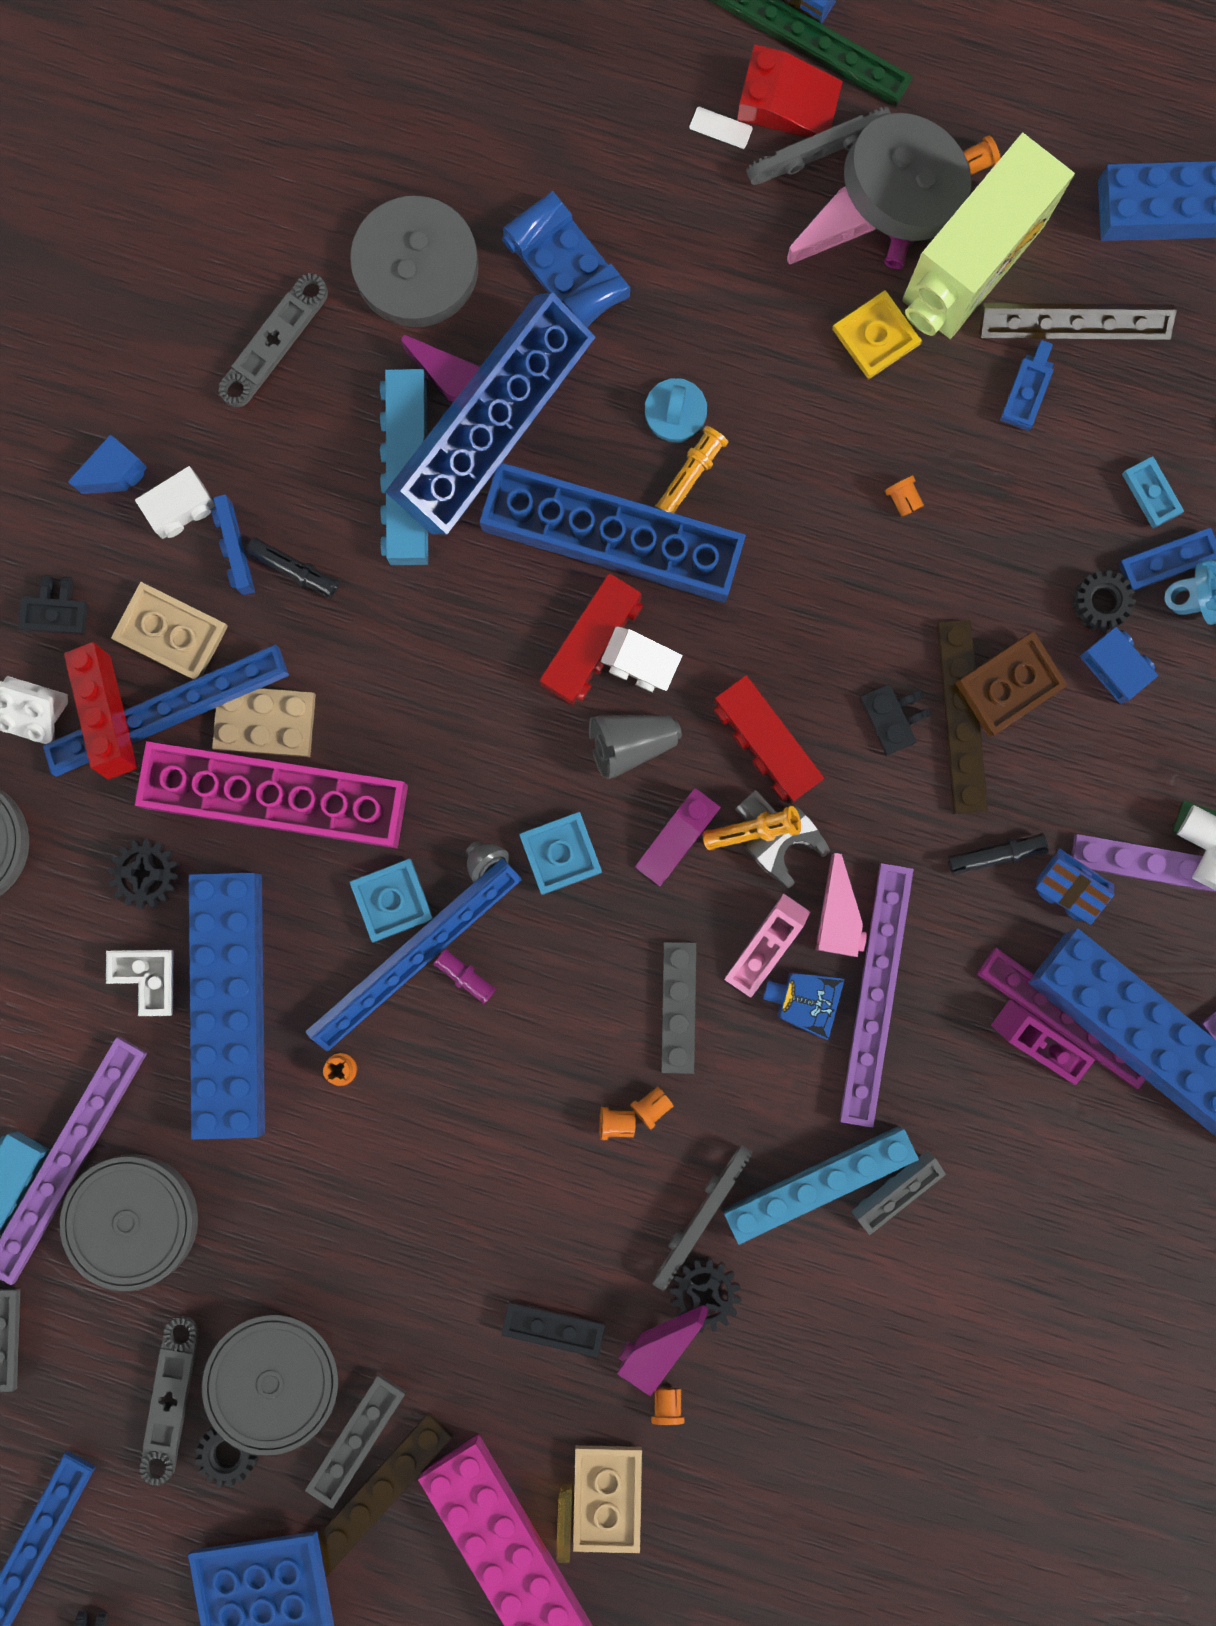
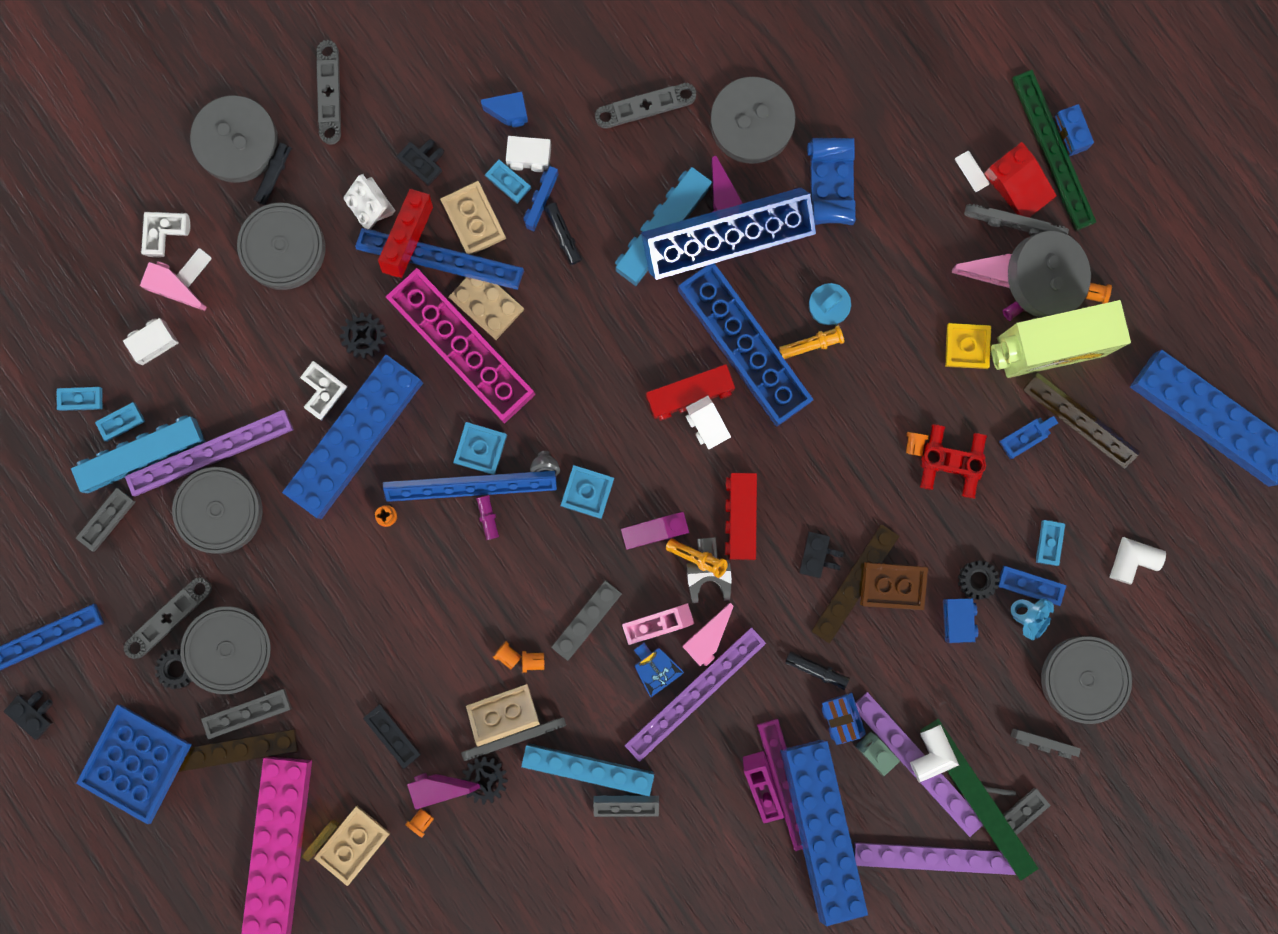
camera: 30 degrees right, 0 degrees up
dark grey cone [589,715,682,779] -> none
none -> tan plate [466,684,540,746]
none -> dark azure plate [485,160,531,204]
none -> sand green torso [855,732,900,777]
none -> red piece [920,425,987,499]

